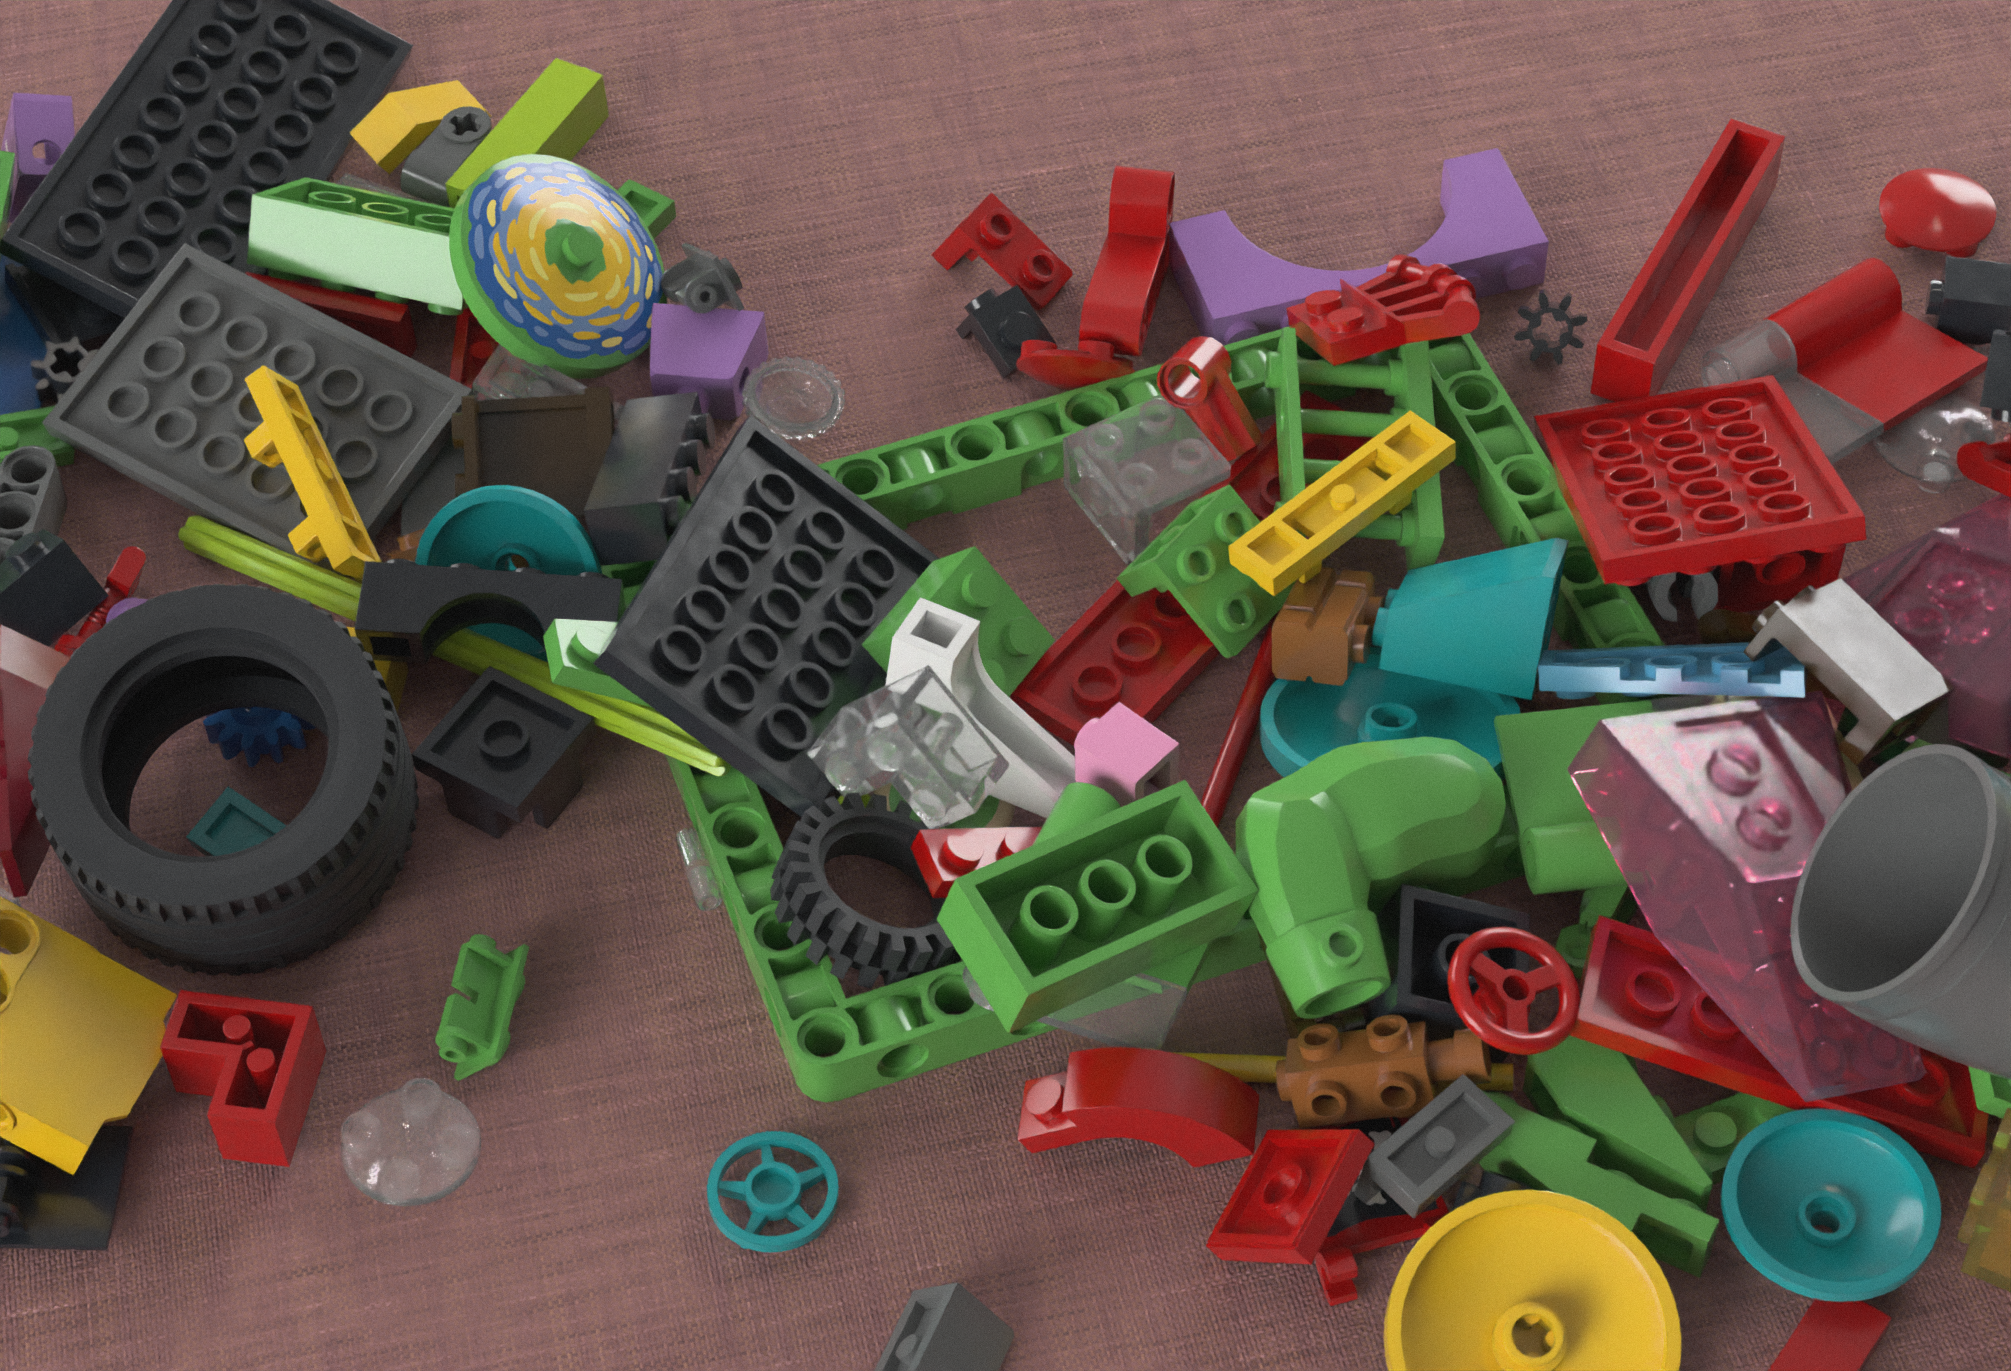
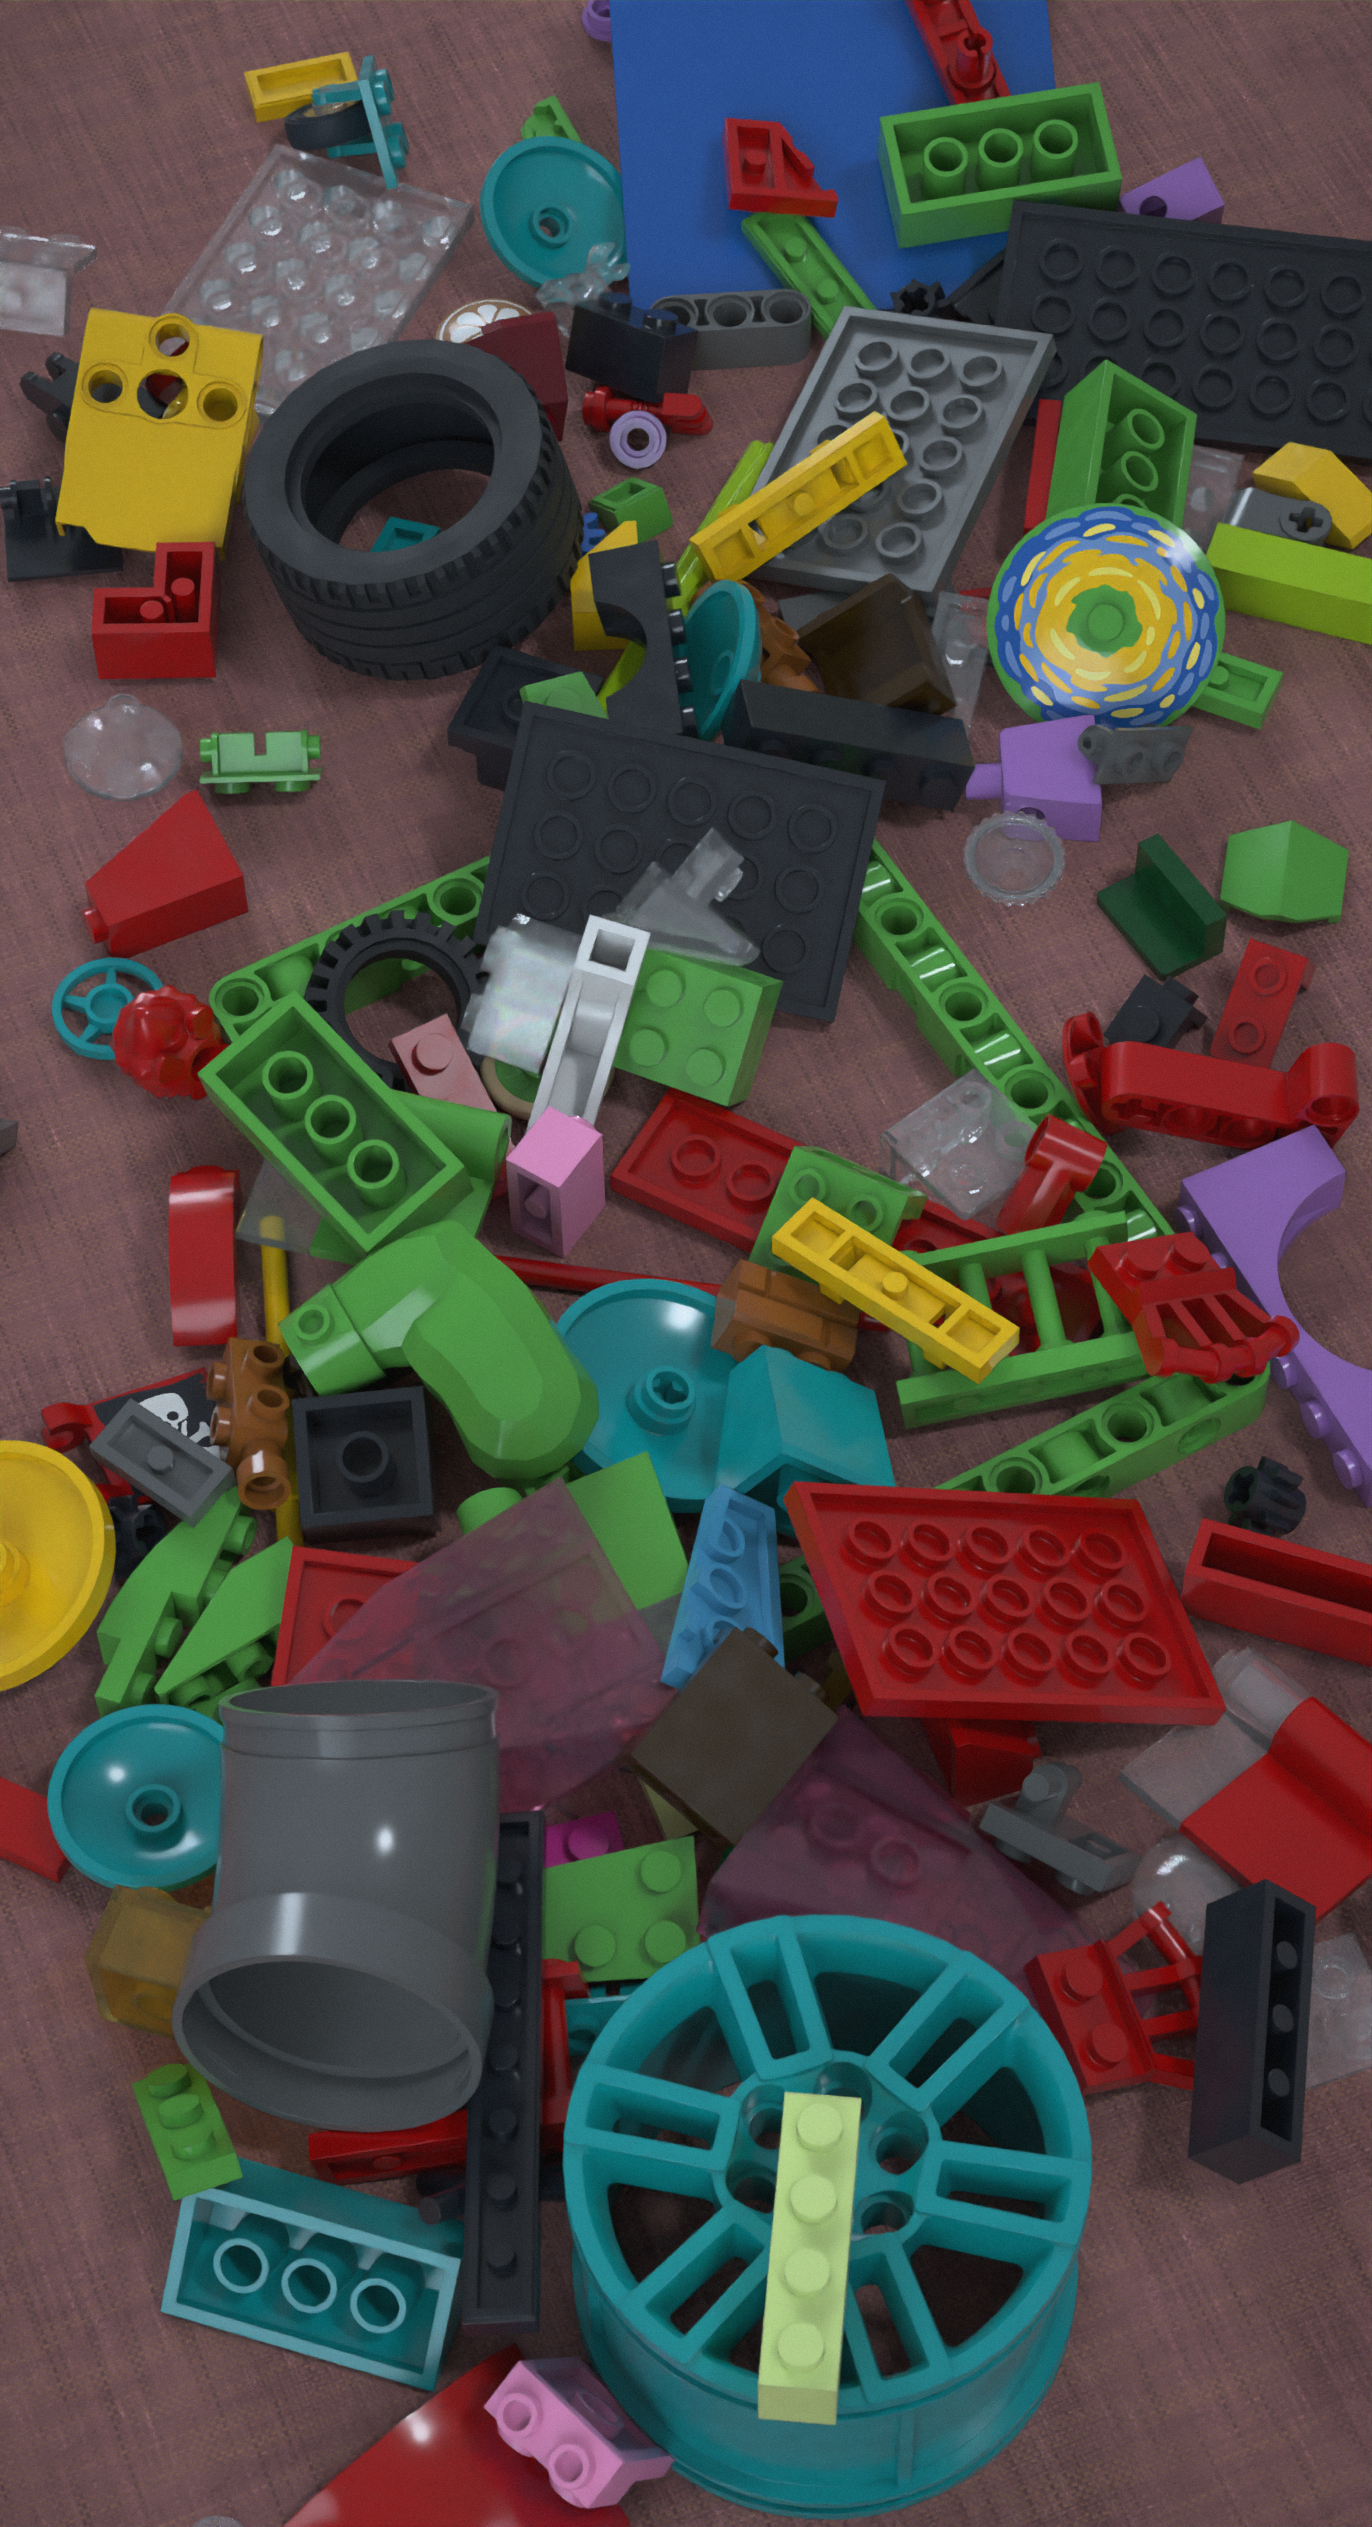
camera: 80 degrees right, 5 degrees up
red tile [1206,1129,1375,1265] -> none
red piece [1447,927,1580,1055] -> none
none -> red slope [81,789,249,959]
none -> red animal [110,985,229,1101]
none -> clear piece [601,827,761,966]
none -> dark grey plate [978,1761,1145,1896]
none -> dark green panel [1096,833,1228,982]
none -> bright green slope [1219,820,1349,923]

